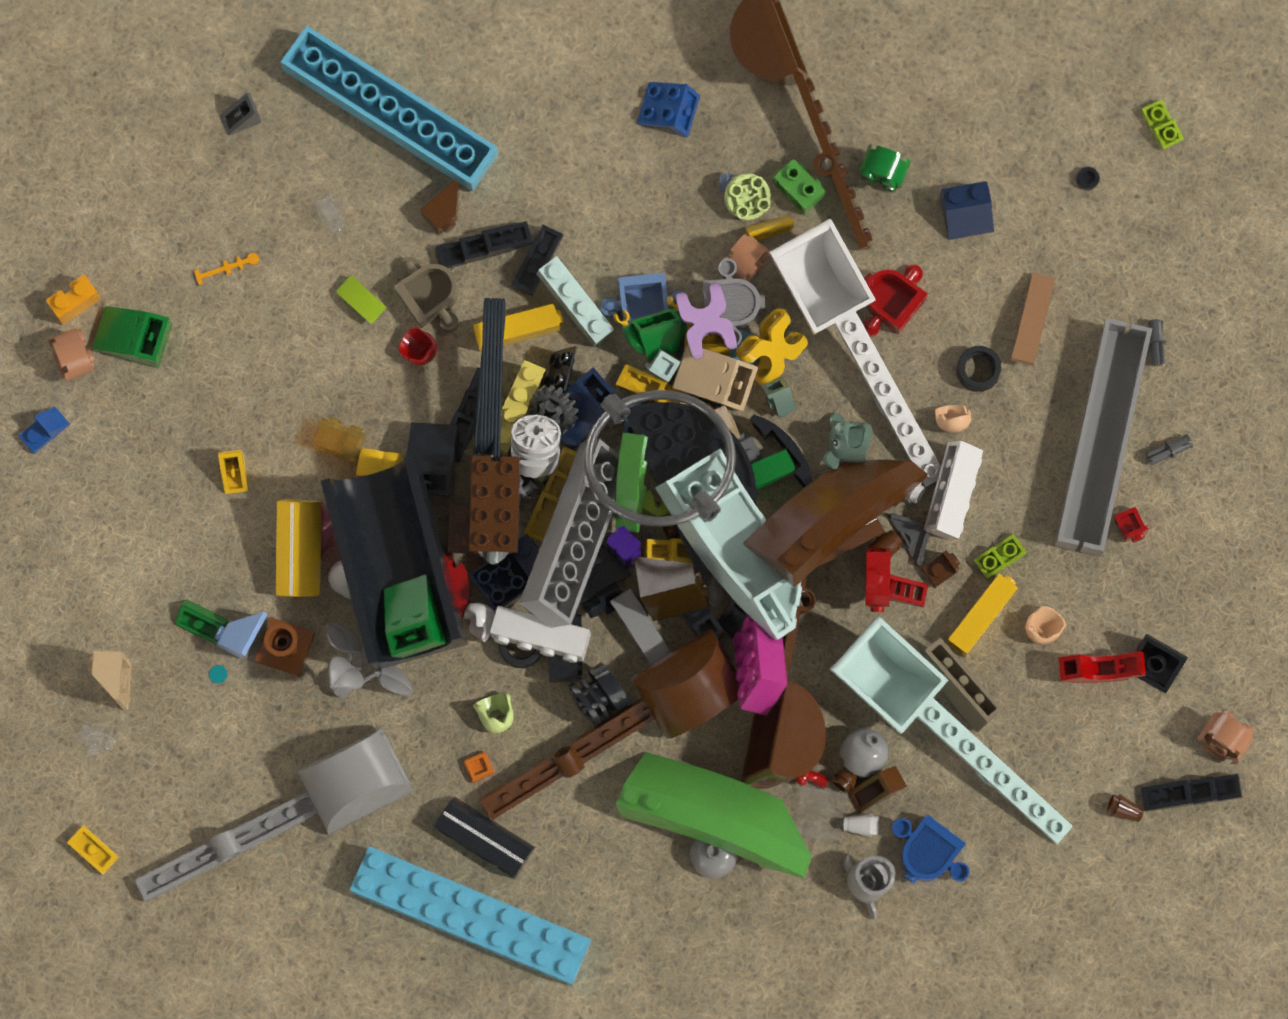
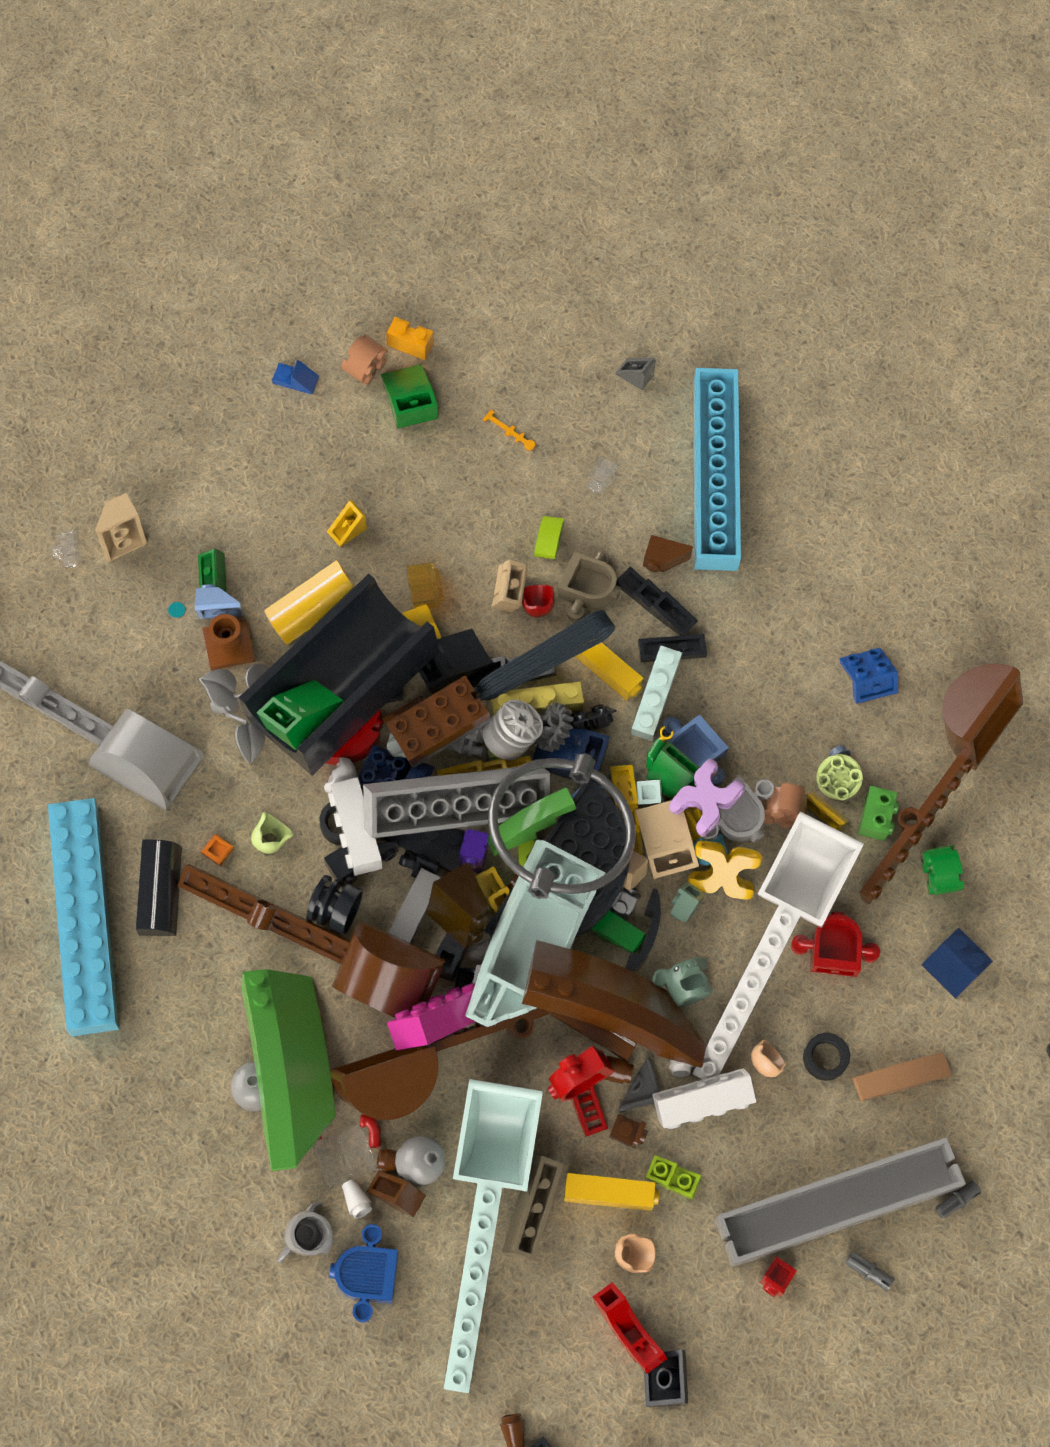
camera: 55 degrees right, 10 degrees down
none -> tan brick [492,560,528,612]

